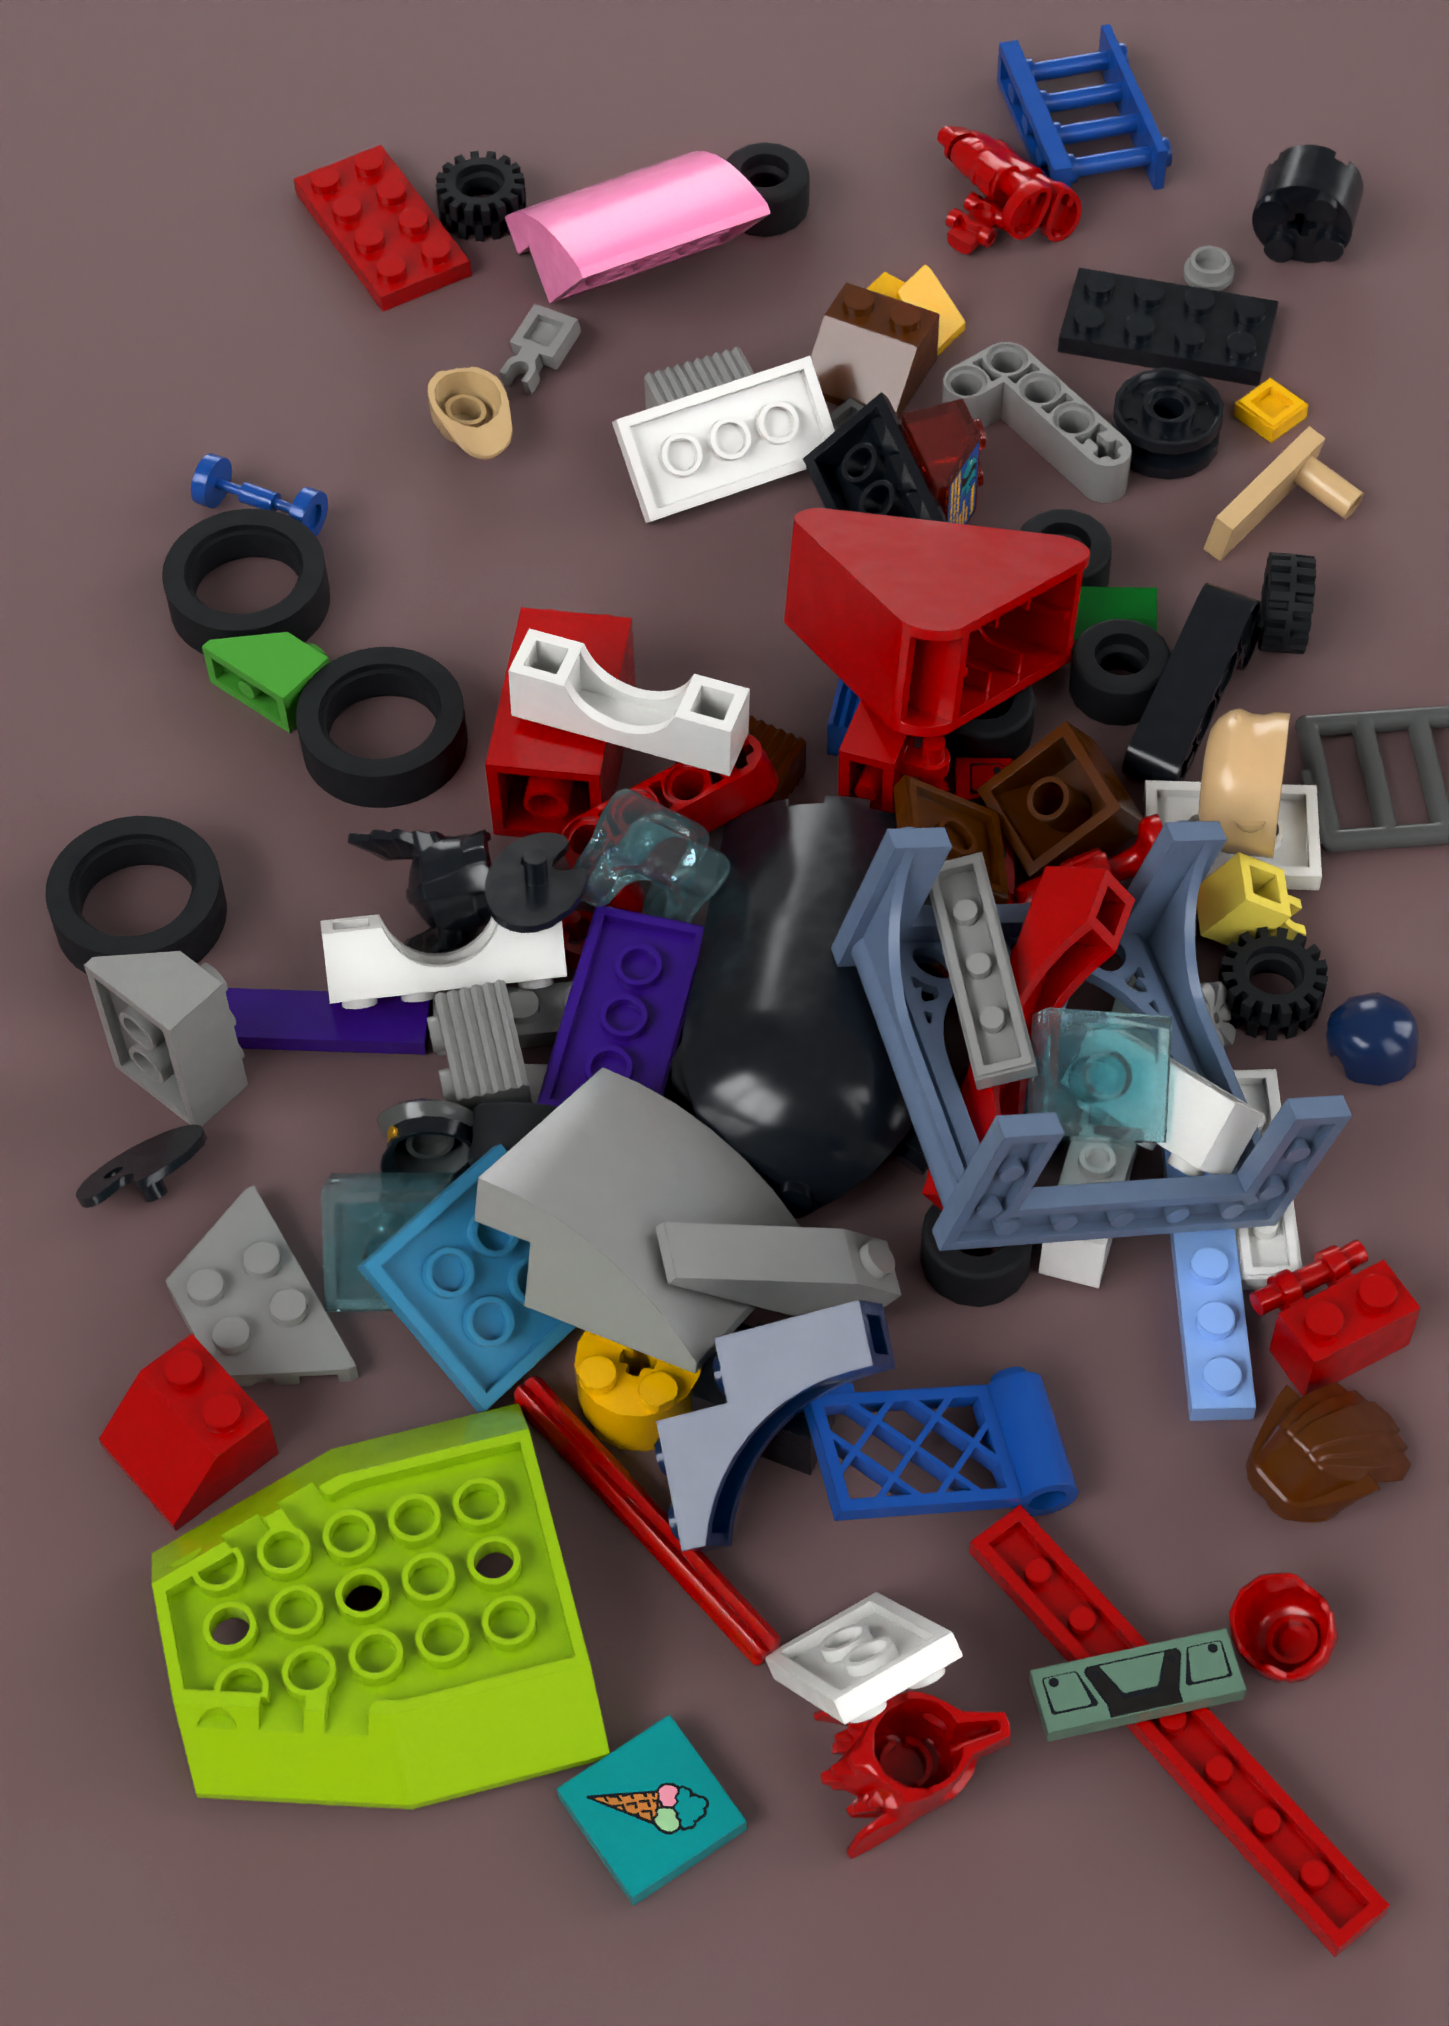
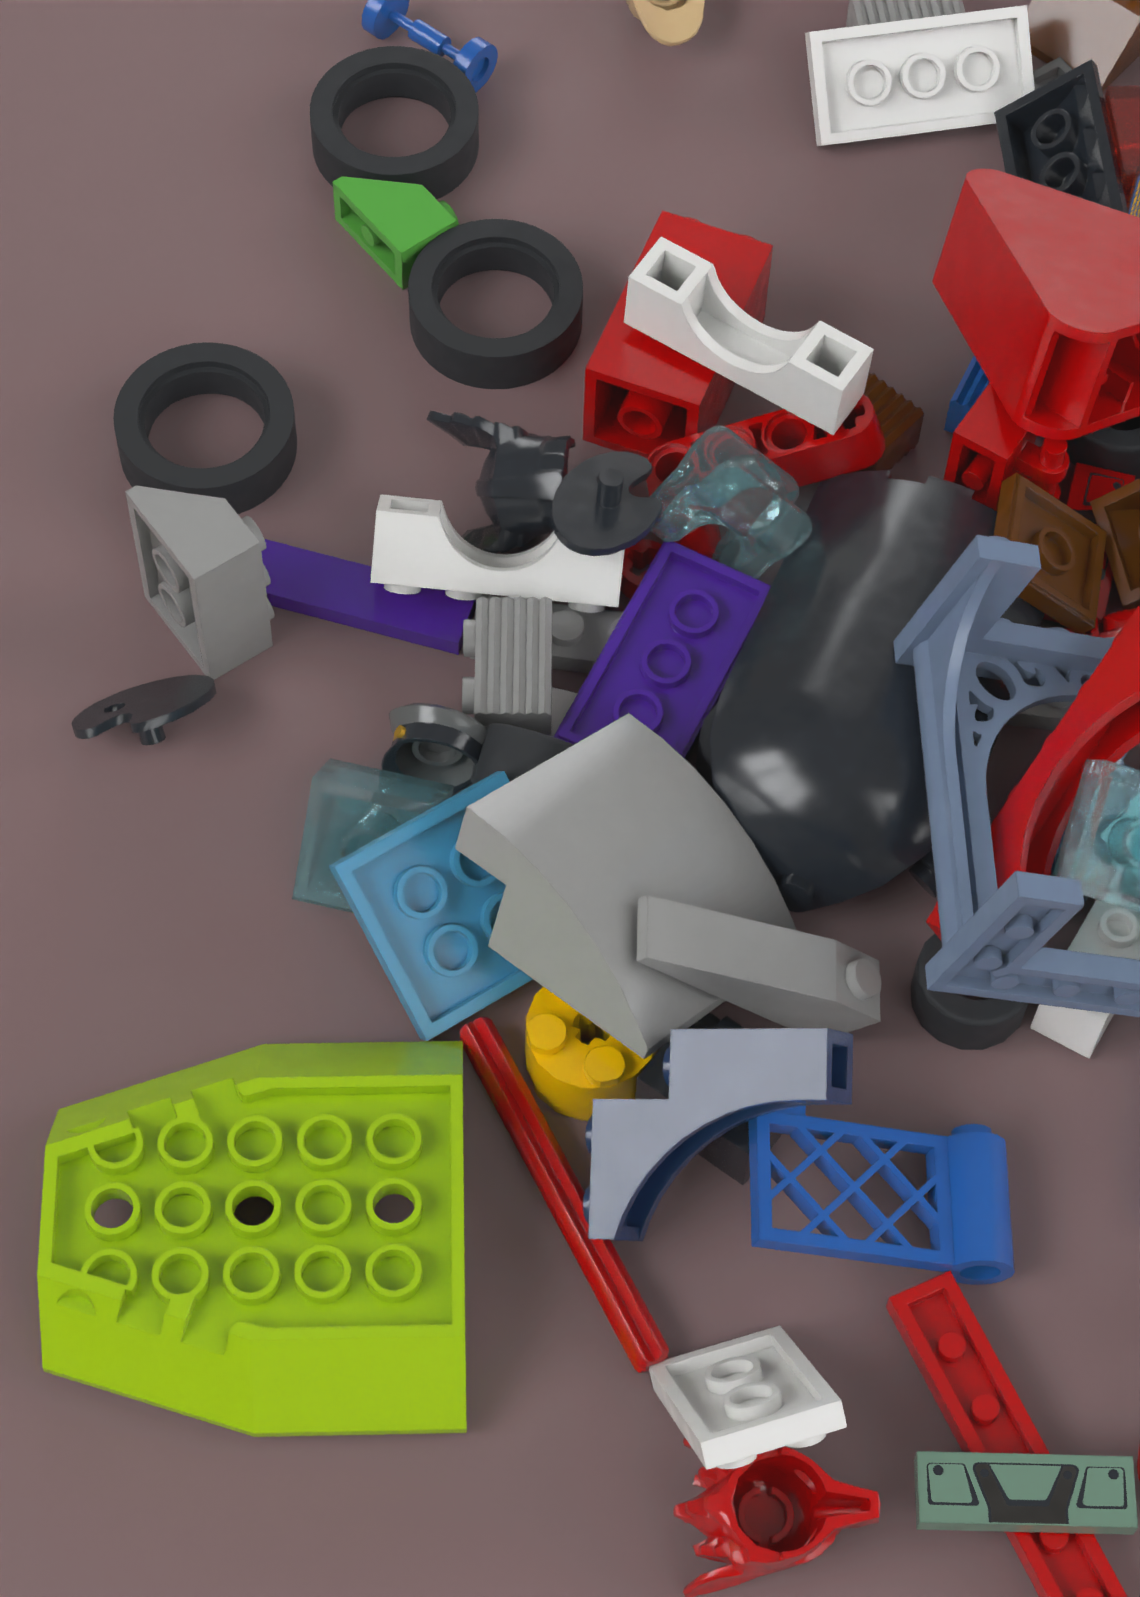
camera: 10 degrees right, 5 degrees up
red slope [99,1333,279,1531] -> none
light grey wing [165,1185,359,1387] -> none
teal tile [556,1714,747,1906] -> none
light grey tile [929,852,1039,1090] -> none

